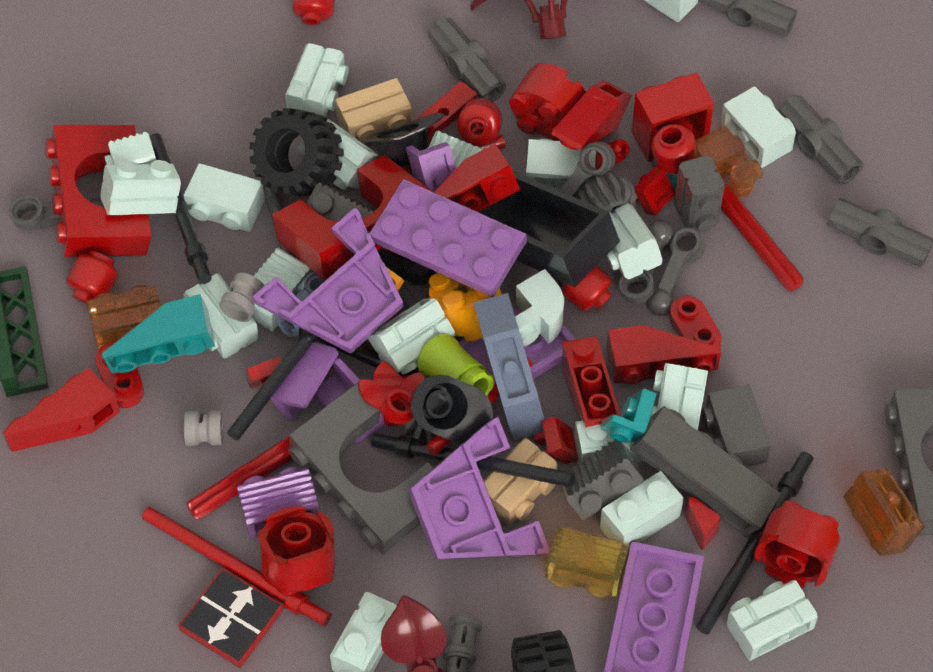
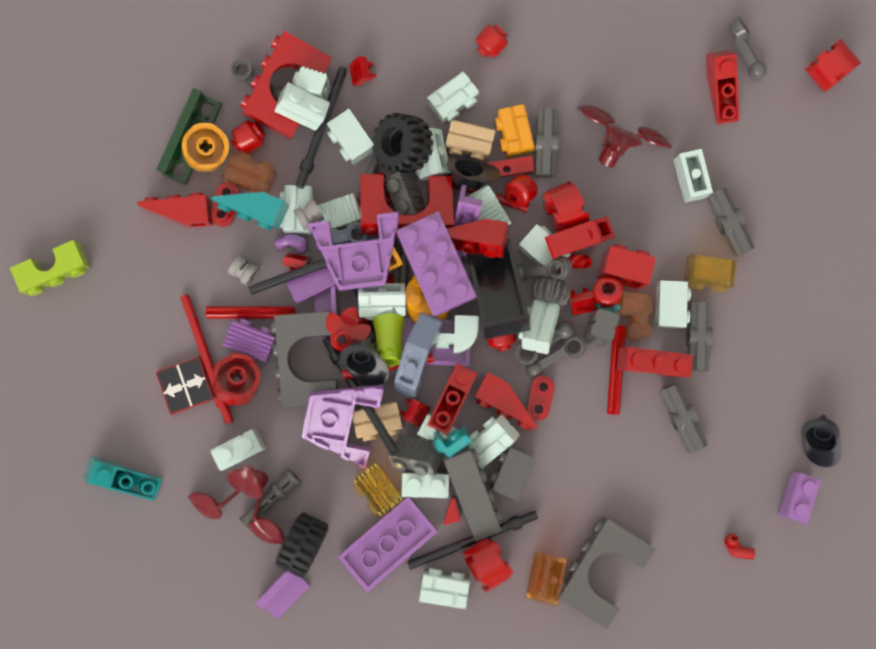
camera: 30 degrees right, 25 degrees up
none -> light orange brick [182,123,229,172]
none -> medium lavender arm [274,233,308,253]
none -> red tile [349,56,376,86]
none -> light orange brick [494,104,535,158]
none -> red arch [616,347,693,378]
none -> clear yellow brick [684,254,737,293]

